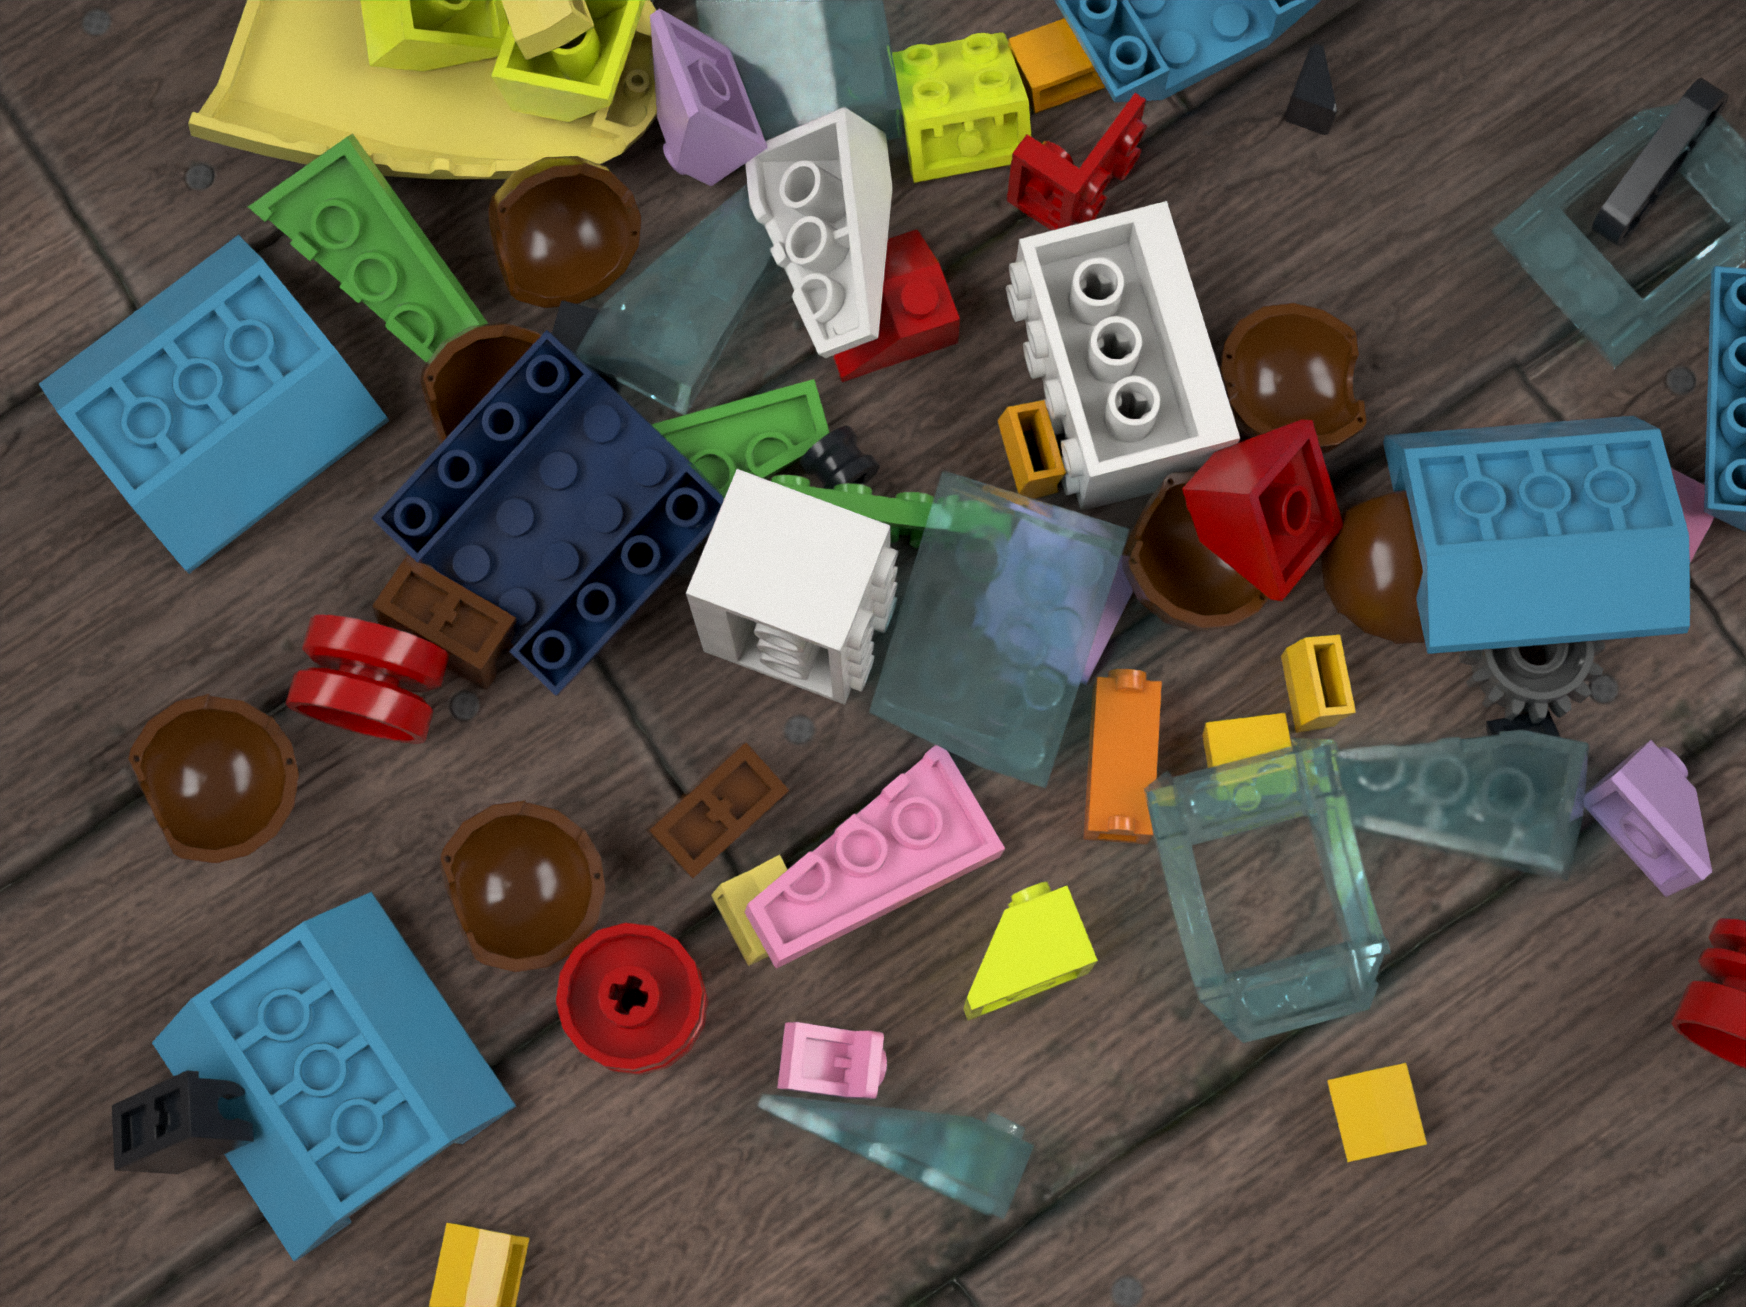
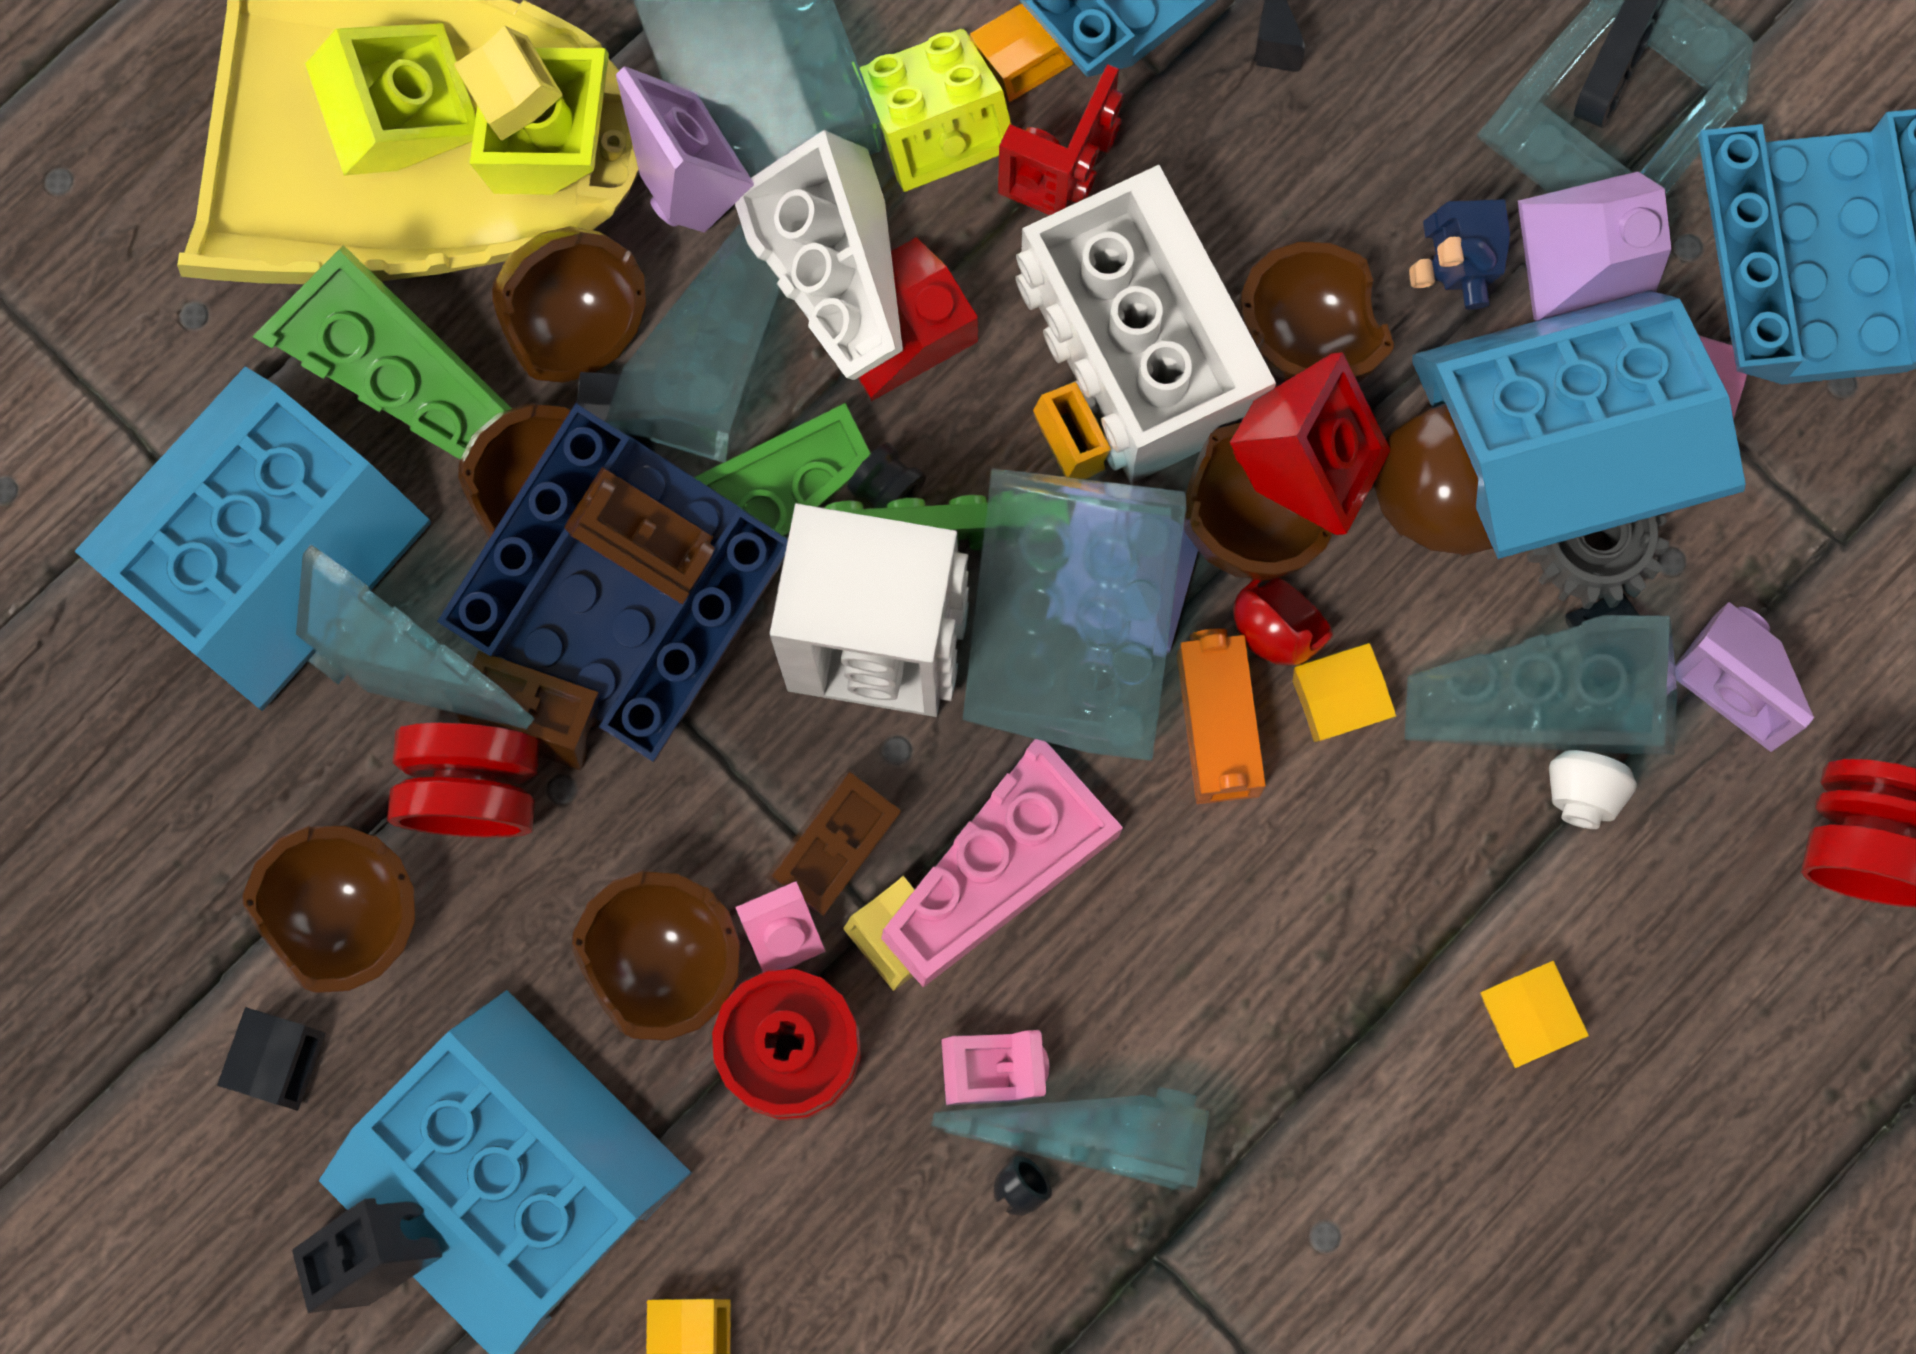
camera: 10 degrees left, 0 degrees up
neon yellow slope [963,882,1098,1021] -> none
clear light blue wedge [1144,738,1391,1043] -> none
yellow piece [1281,635,1356,733] -> none
none -> black piece [217,1007,326,1111]
none -> clear light blue wedge [296,544,534,729]
none -> reddish brown hinge [564,467,715,604]
none -> bright pink bracket [735,882,825,972]
none -> black hinge [994,1156,1052,1216]
none -> red hair [1233,578,1333,666]
none -> dark blue piece [1409,200,1510,310]
none -> lavender slope [1518,172,1671,321]
none -> white cone [1549,750,1637,829]

